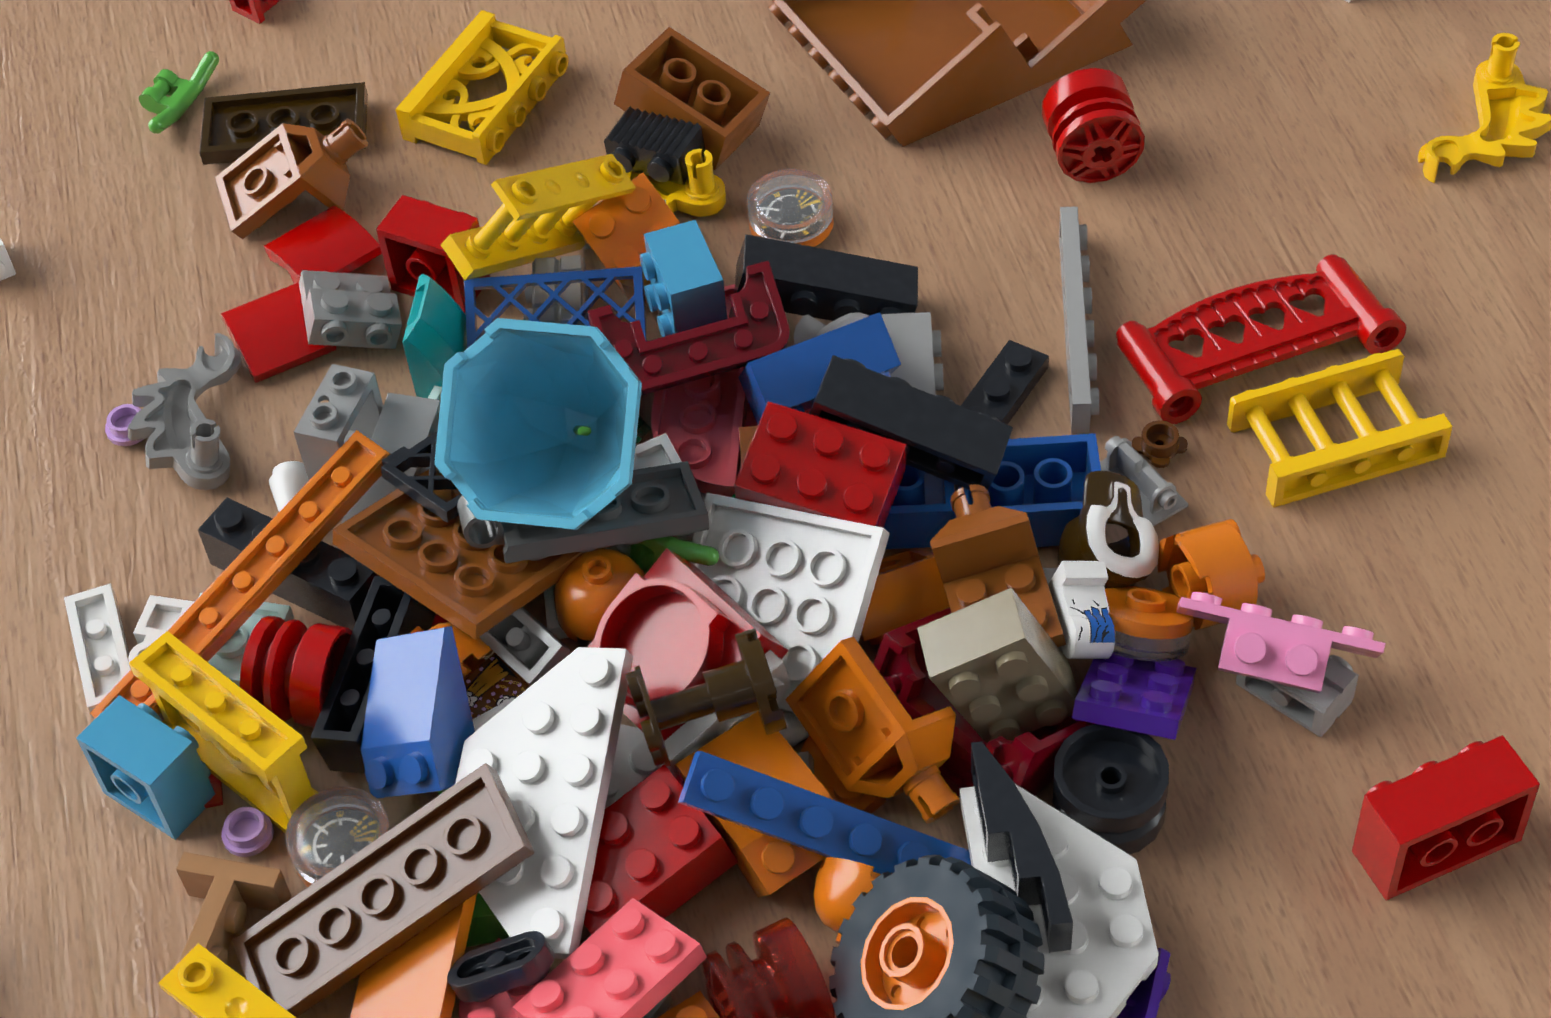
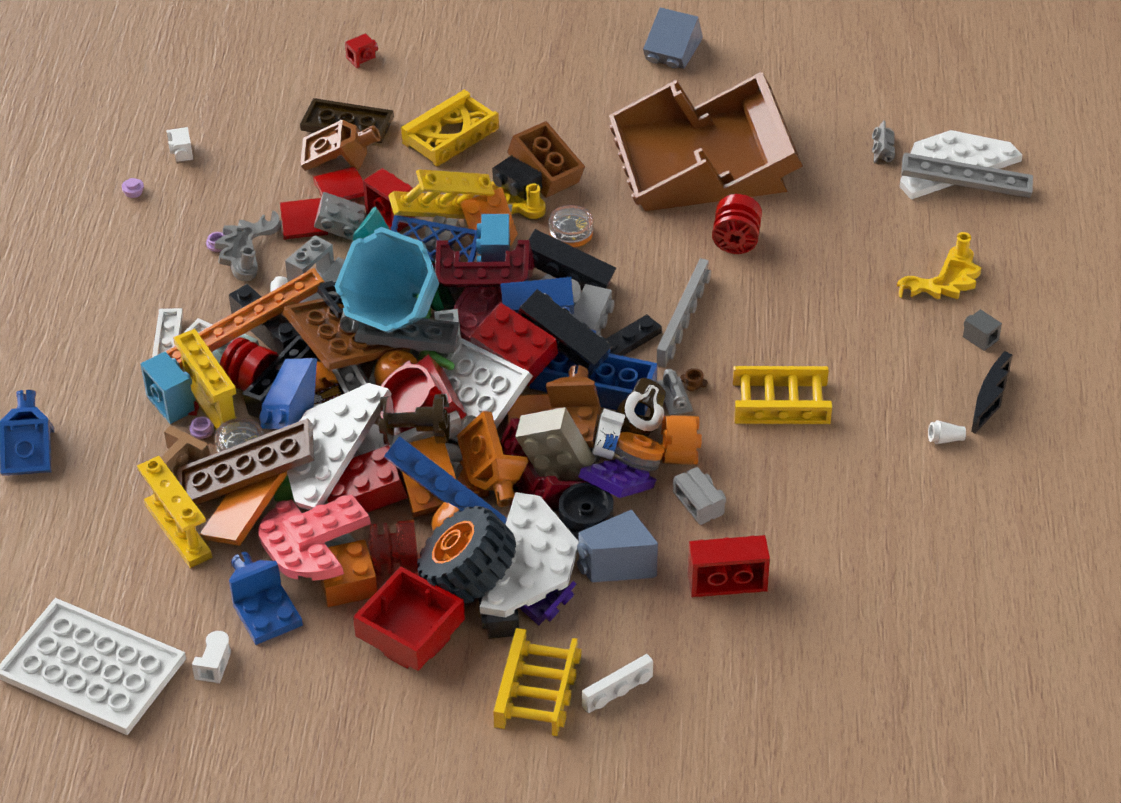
camera: 15 degrees right, 5 degrees down
bright green piece [139,51,219,134] -> none
black plate [447,931,555,1002] -> none
black slope [971,741,1073,953] -> none
red piece [1116,254,1407,424] -> none
bright pink bracket [1176,592,1385,693] -> none
none -> sand blue slope [577,509,658,582]

